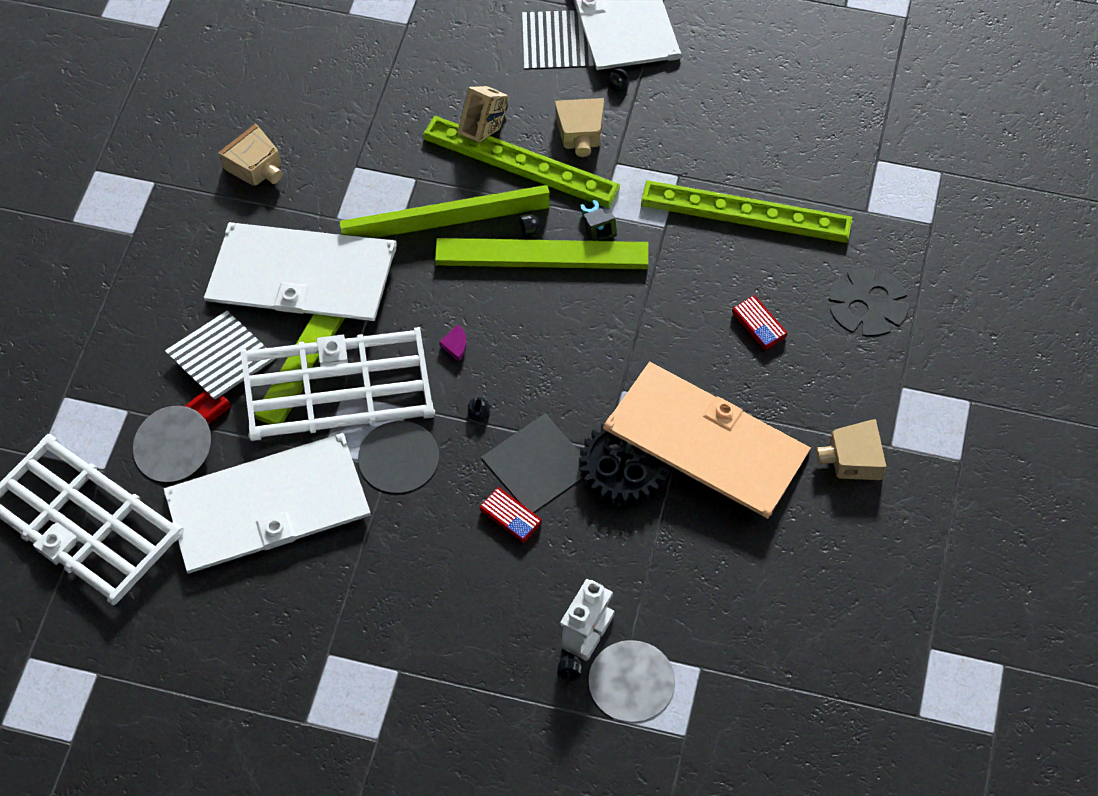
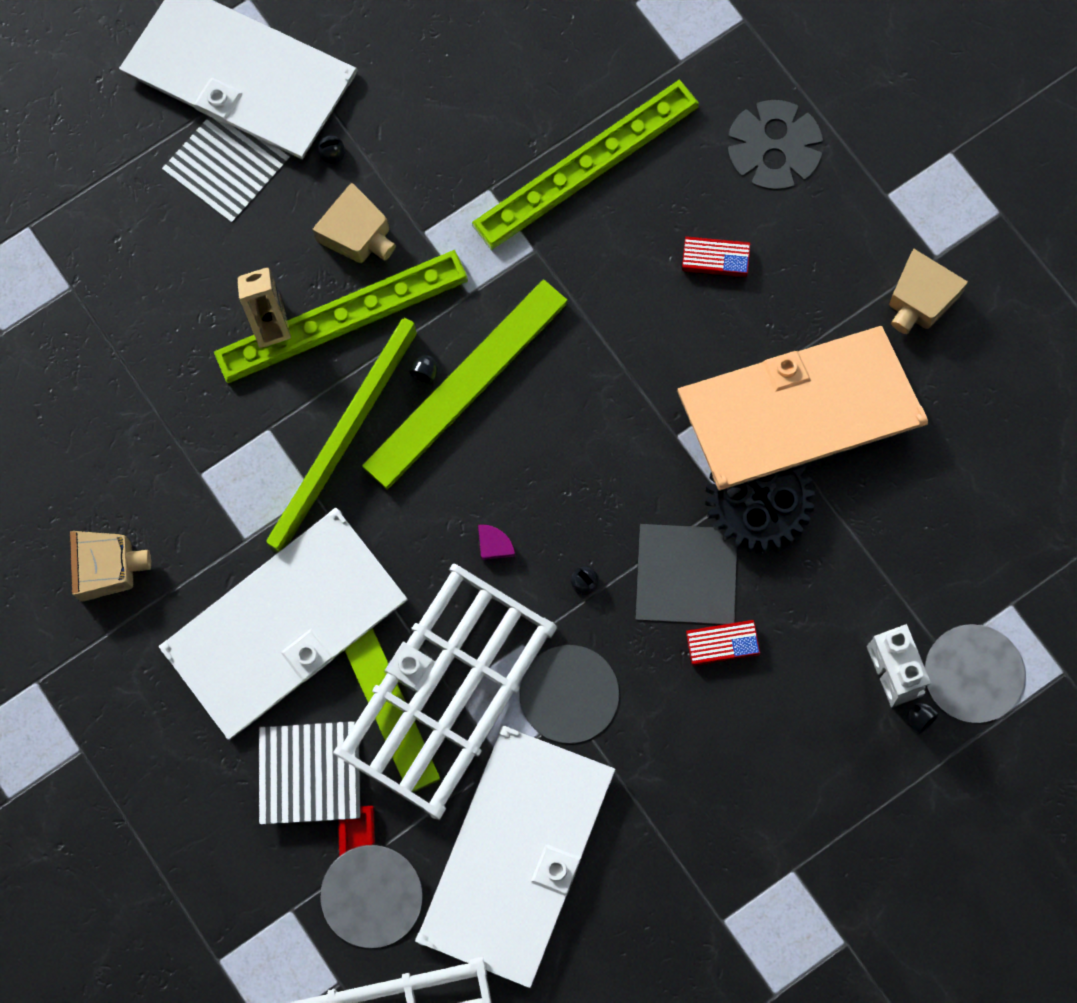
camera: 45 degrees left, 15 degrees up
piece [581,200,617,241] -> none

